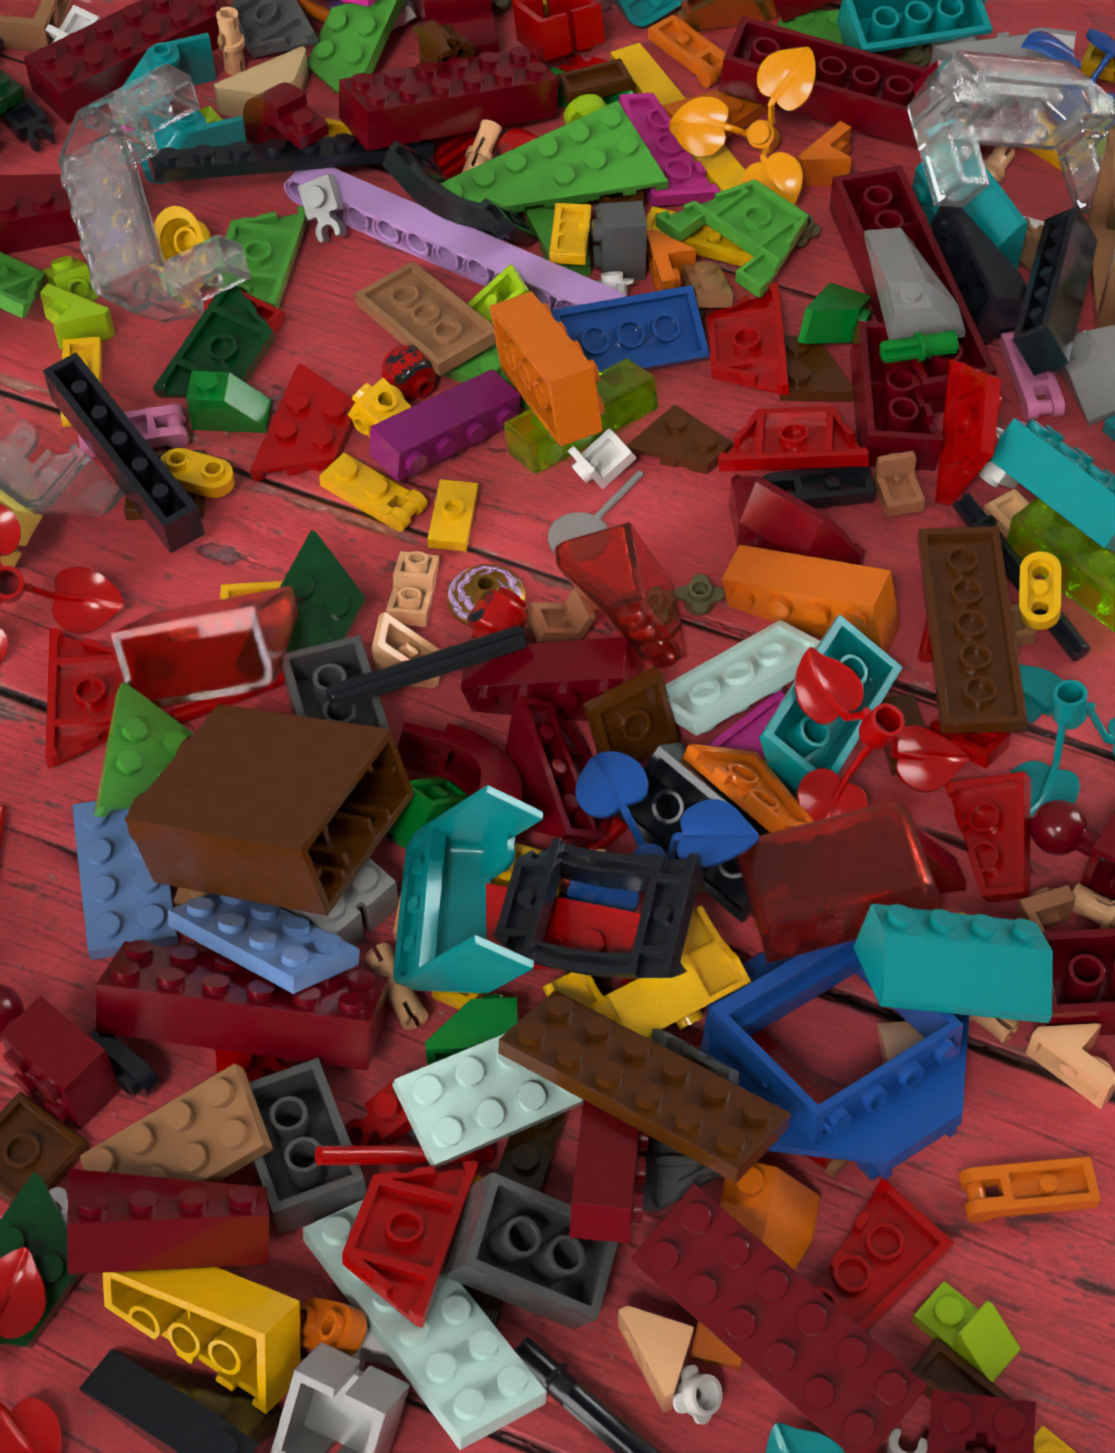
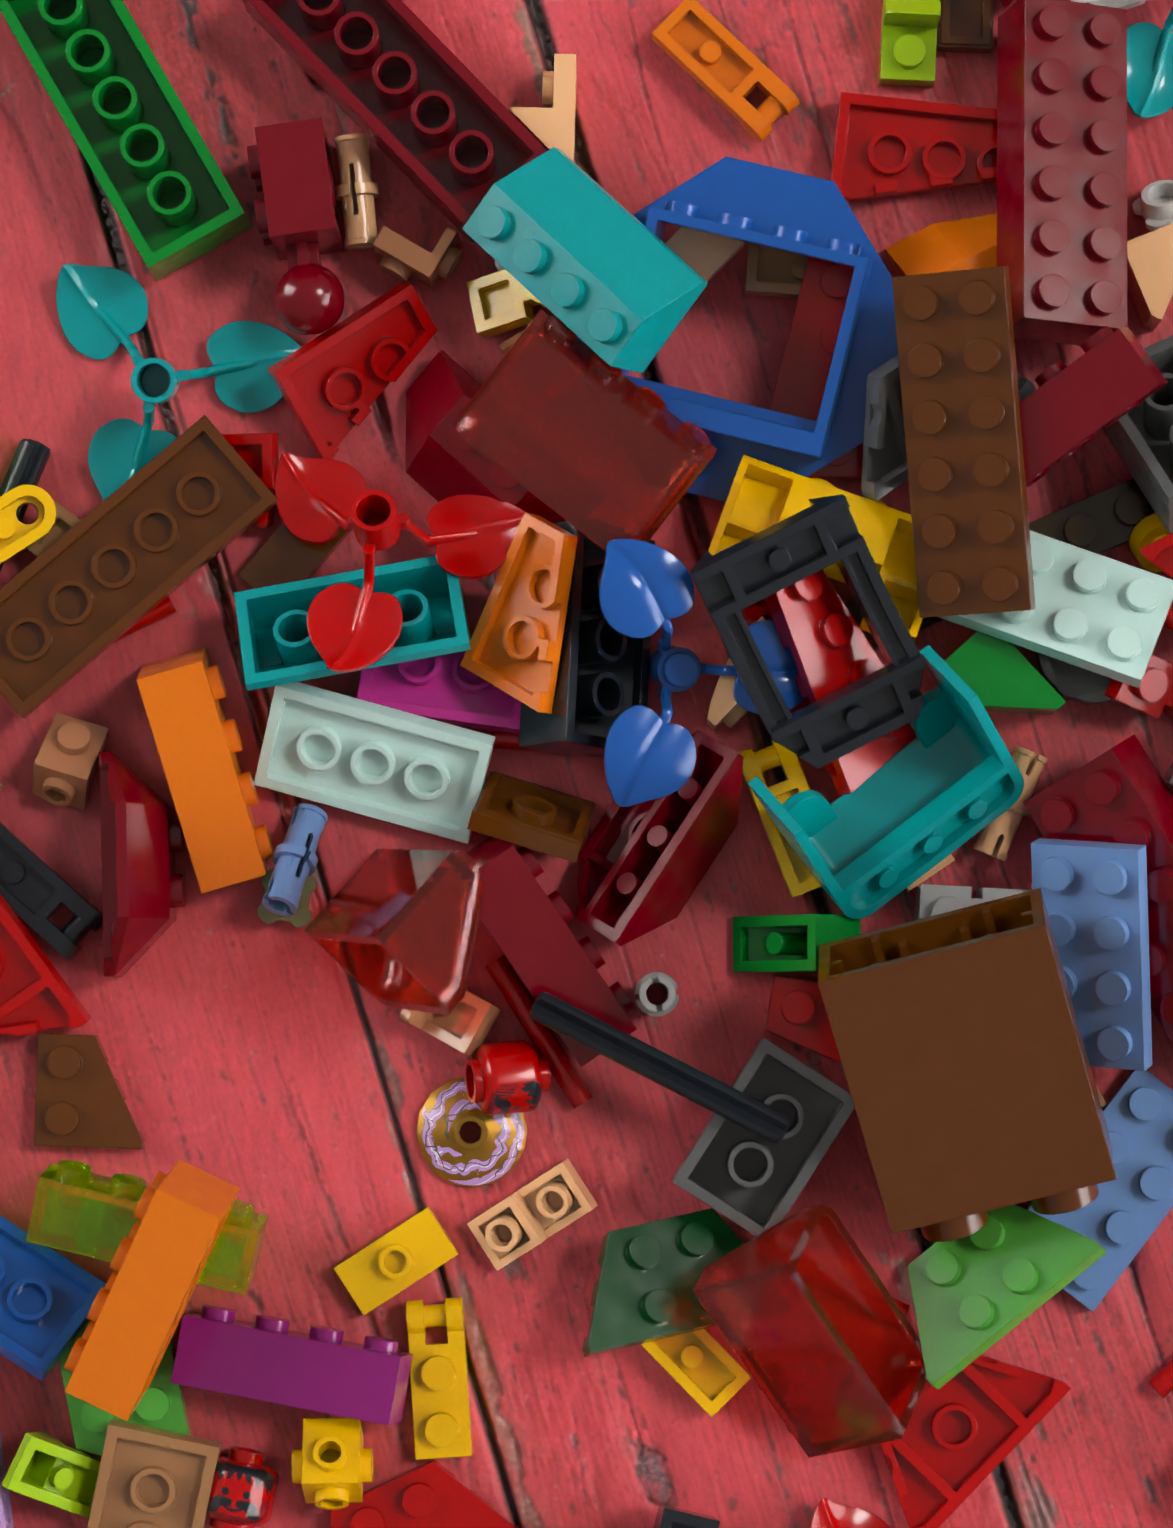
camera: 125 degrees left, 30 degrees up
light nougat slope [372,612,440,688] -> none
dark red arch [397,722,523,801] -> none
light grey piece [548,470,643,563] -> none
white bracket [568,428,637,489] -> none
none -> nougat bracket [32,712,109,810]
none -> medium blue pin [262,803,328,916]
none -> light grey pin [635,972,679,1017]

